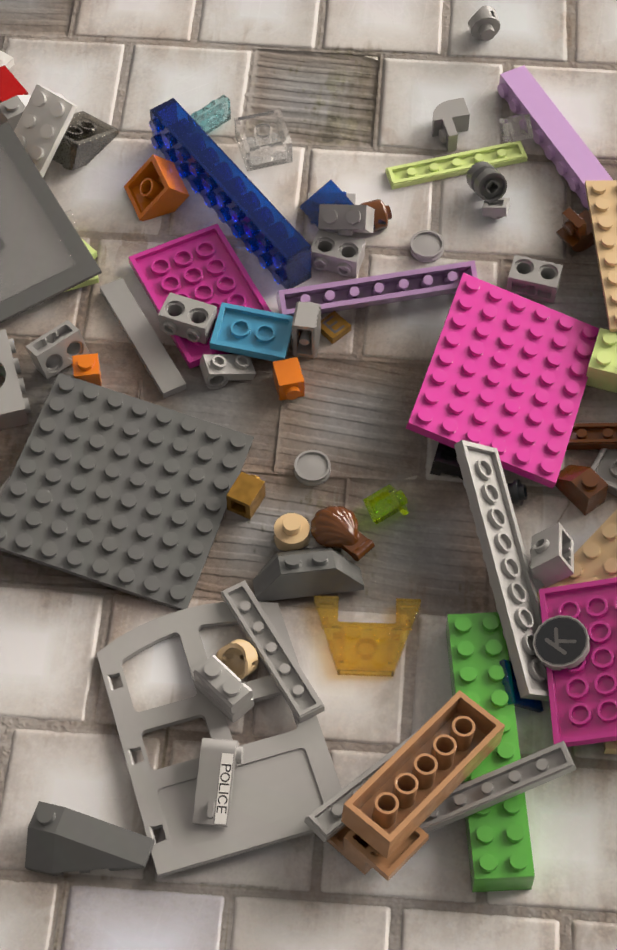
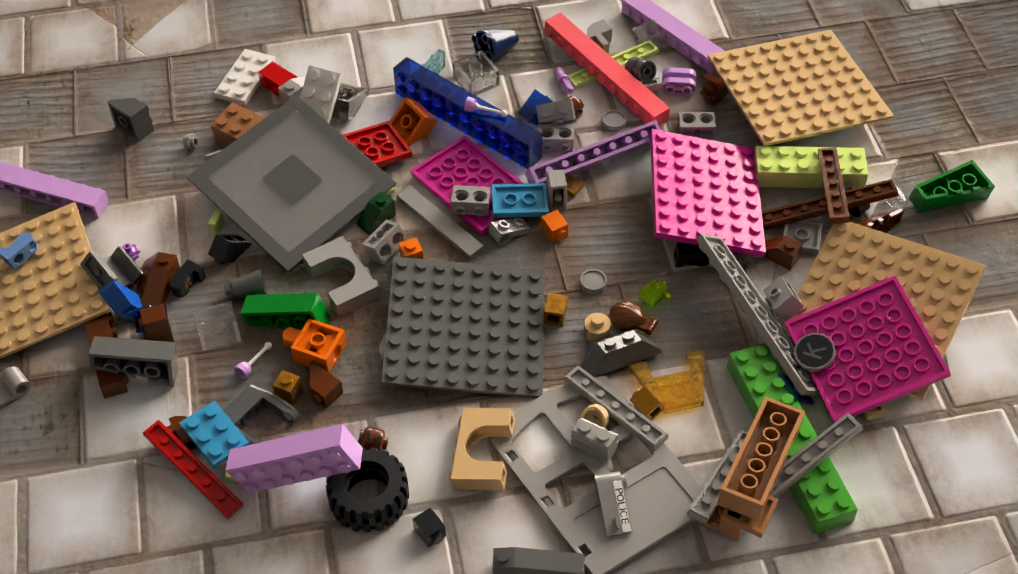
camera: 15 degrees left, 5 degrees down
none -> red plate [343,121,412,167]
none -> dark green slope [357,191,396,235]
none -> tan arch [449,408,515,491]
none -> hinge [464,97,508,117]
none -> dark blue cone [471,29,519,63]
none -> coral brick [544,12,670,125]
none -> lavender axle [553,67,574,95]
none -> pearl gold brick [630,386,665,421]
none -> lavender brick [661,67,696,95]

